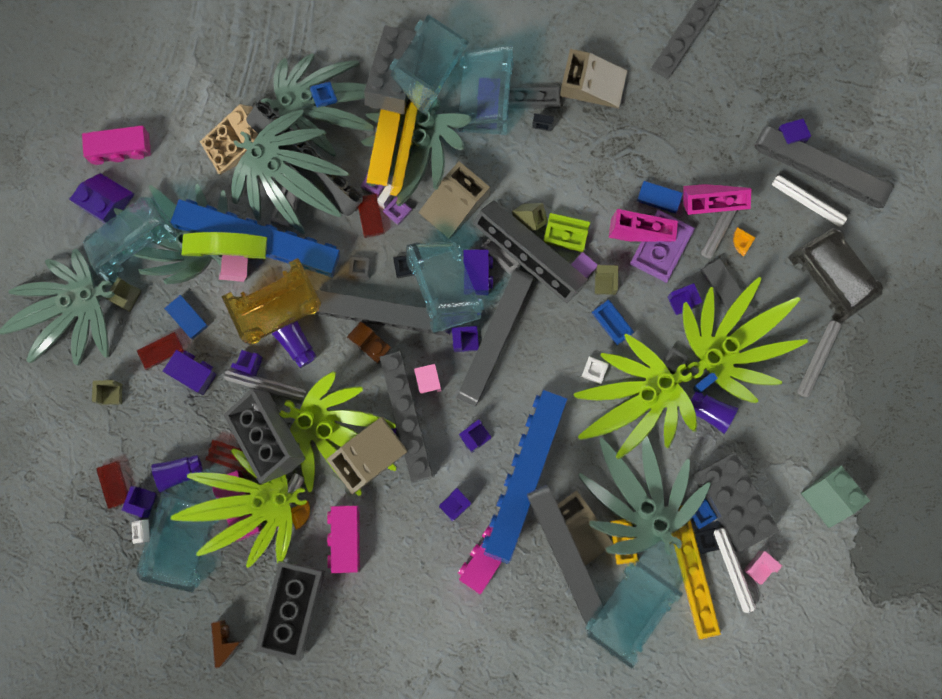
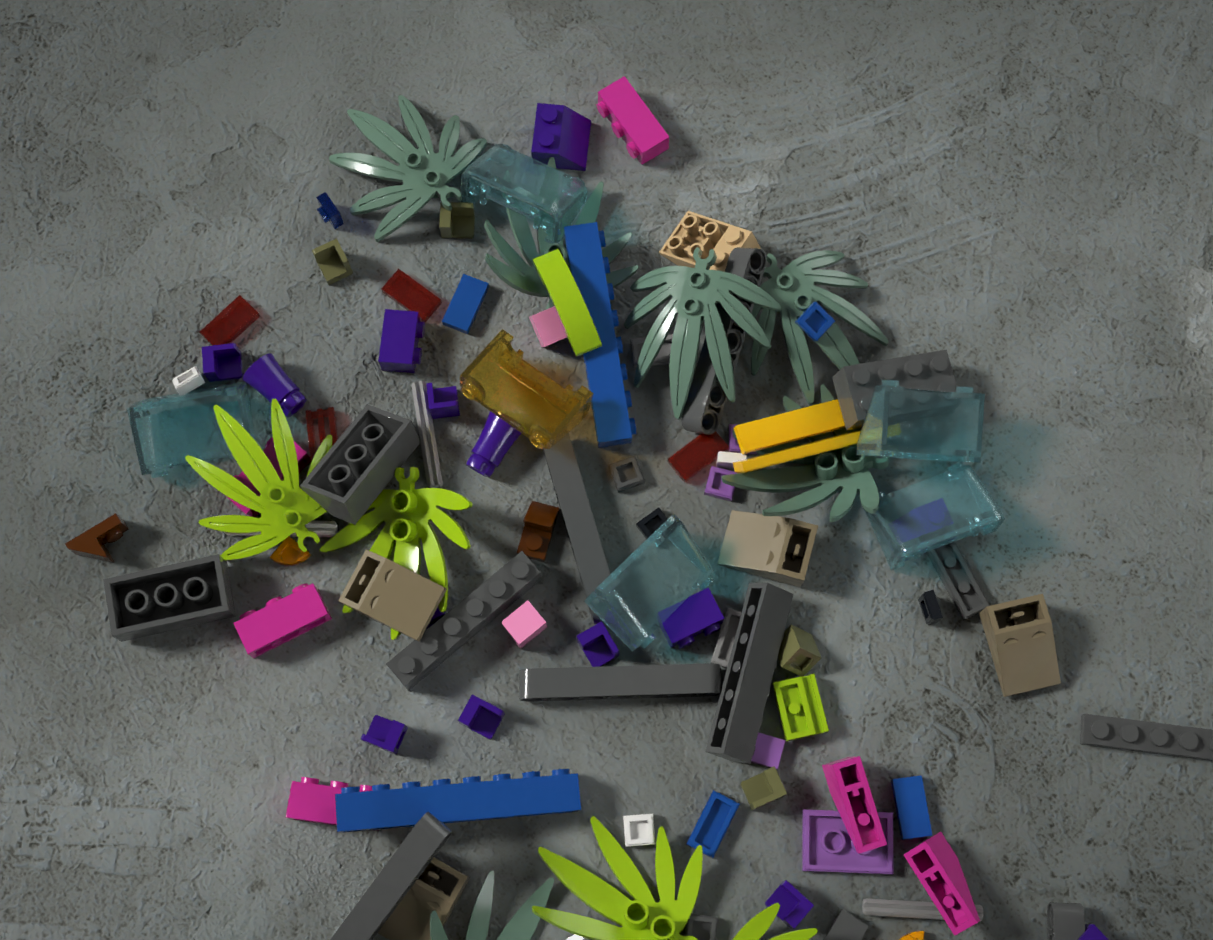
camera: 60 degrees right, 5 degrees down
none -> clear blue plate [316,192,344,229]

